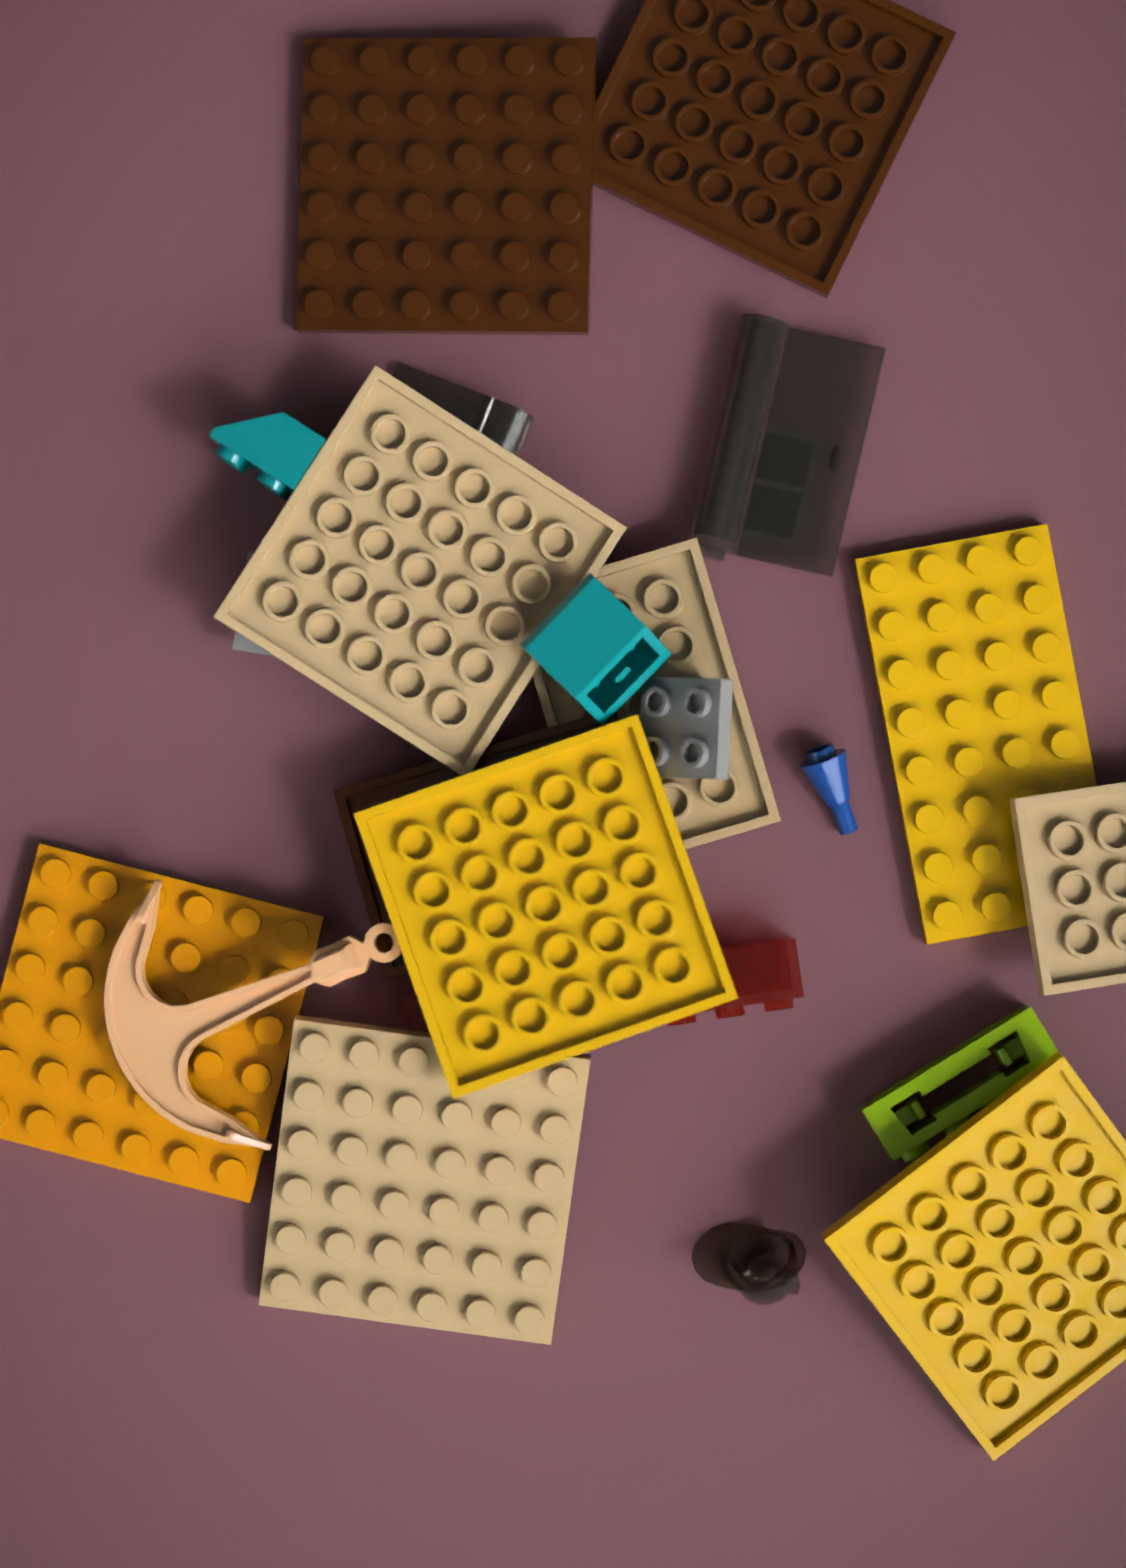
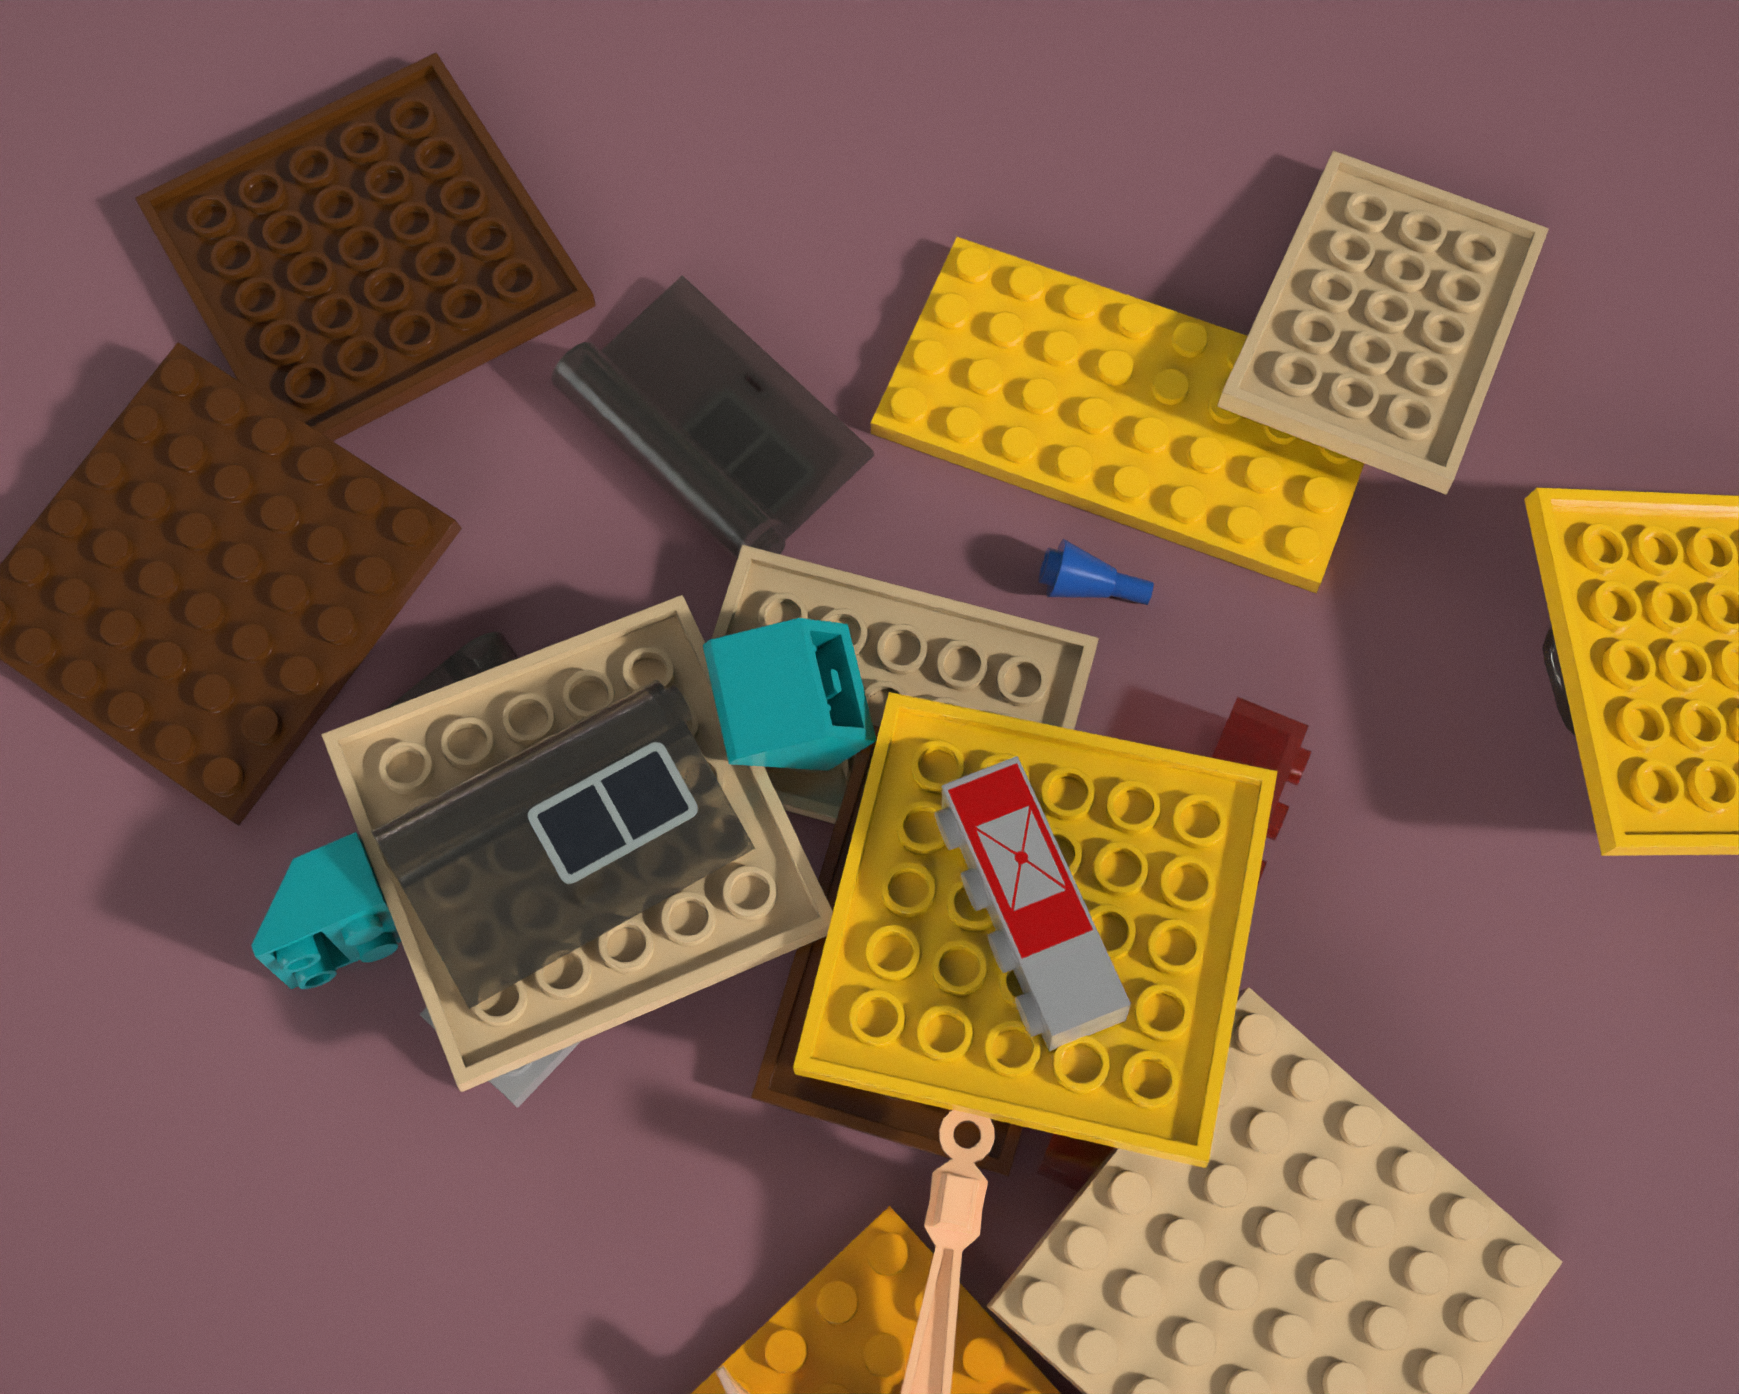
camera: 55 degrees left, 20 degrees down
light grey plate [640,677,733,780] -> none
clear smoke piece [691,1222,806,1305] -> none
lime brick [858,1004,1059,1162] -> none
none -> clear smoke door [371,680,755,1009]
none -> light grey brick [935,756,1131,1052]

